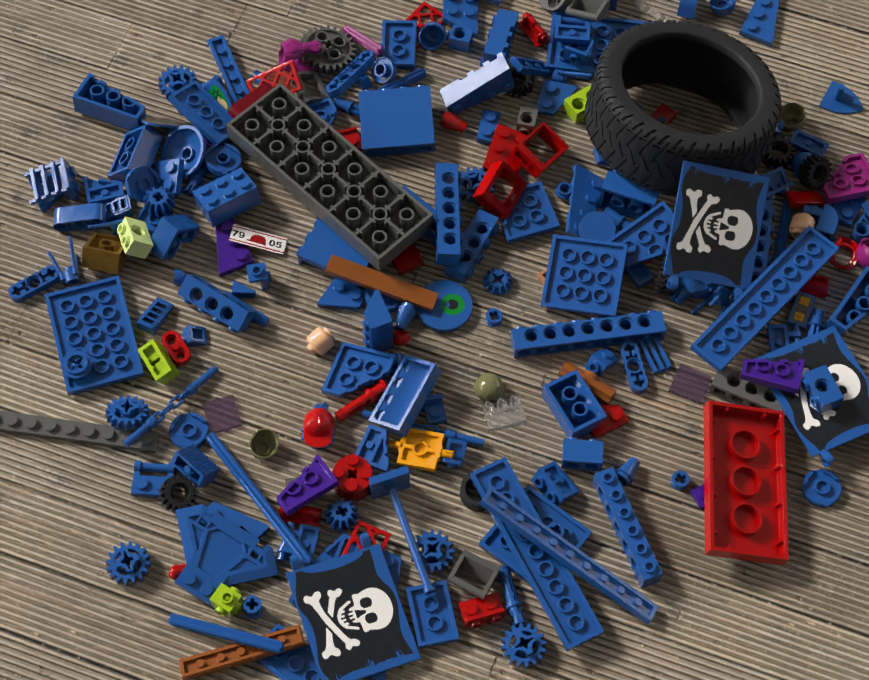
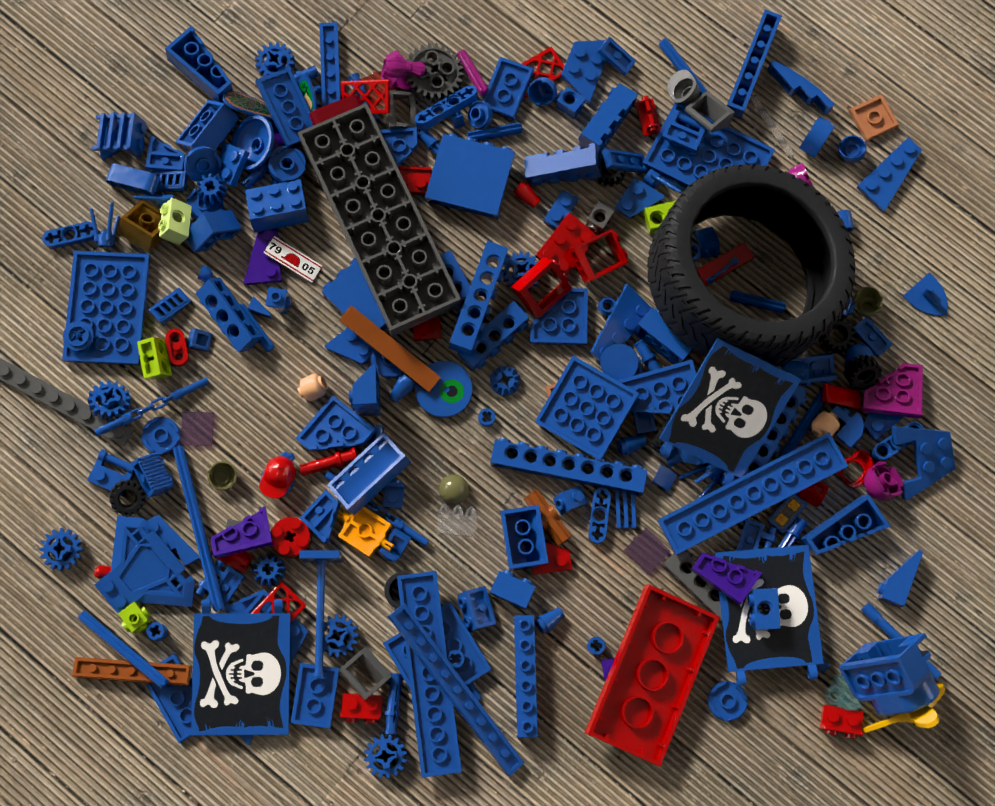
camera: 20 degrees right, 15 degrees up
red plate [393,330,411,346] -> none
blue bracket [563,40,594,66] -> none
none -> blue cone [617,435,647,455]
none -> blue slope [652,464,677,492]

